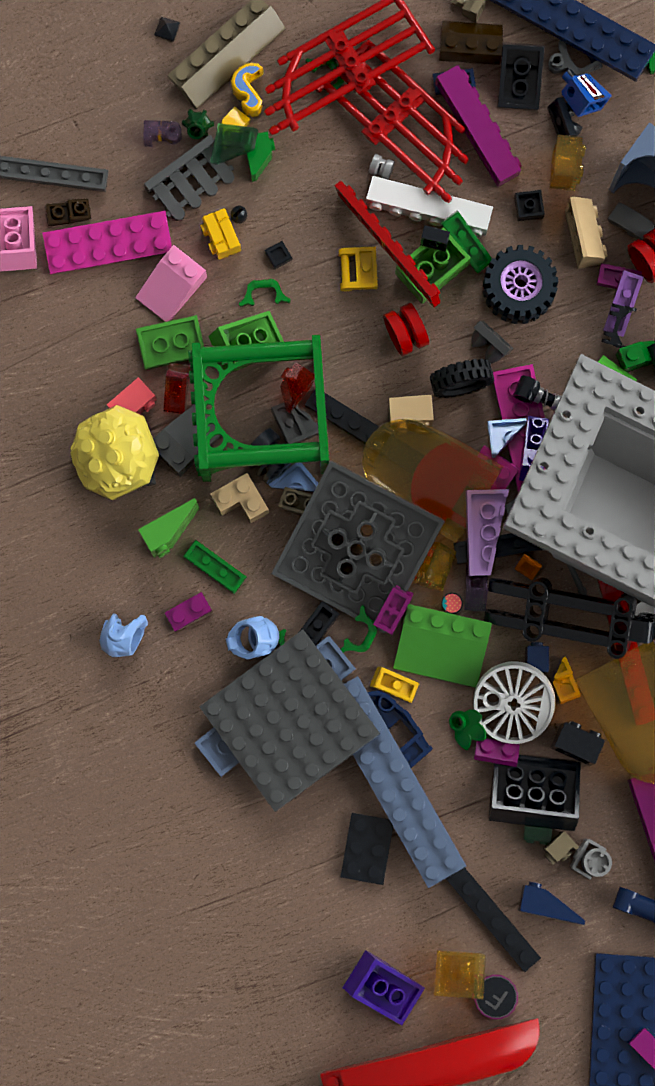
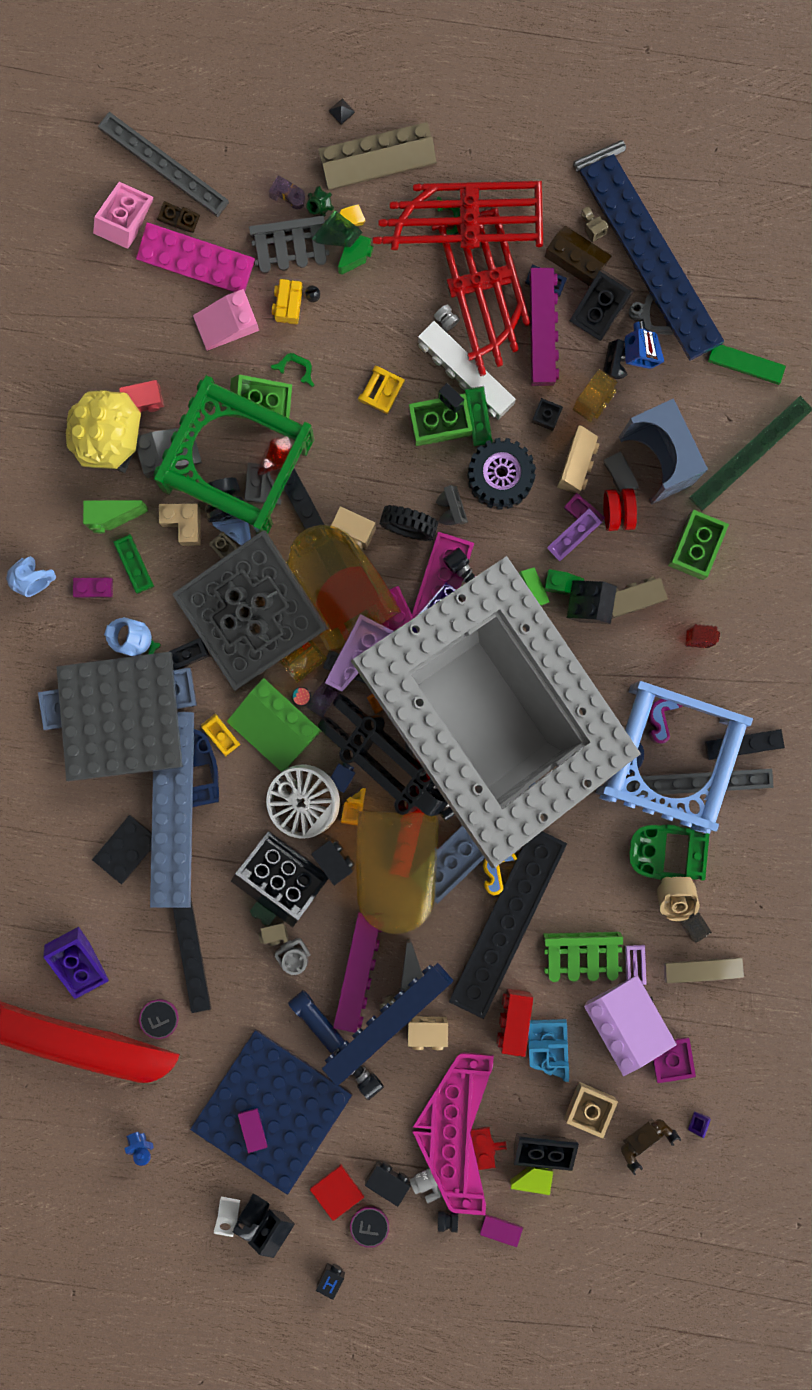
camera: 25 degrees right, 5 degrees up
bright green tile [136,315,204,370] -> none
clear red slope [163,363,190,414] -> none
yellow animal [231,63,263,117] -> none
black tile [264,241,293,270] -> none
red plate [335,181,441,308] -> none
green helmet [340,605,378,653] -> none
magenta hinge [373,585,413,635] -> none
red wheel [383,302,430,357] -> none
clear yellow brick [434,951,486,1000] -> none
green plate [449,709,486,750] -> none
magenta plate [474,738,520,767] -> none
light blue tile [487,418,527,458] -> none
dark blue slope [518,881,585,925] -> none
black piece [601,303,637,348] -> none

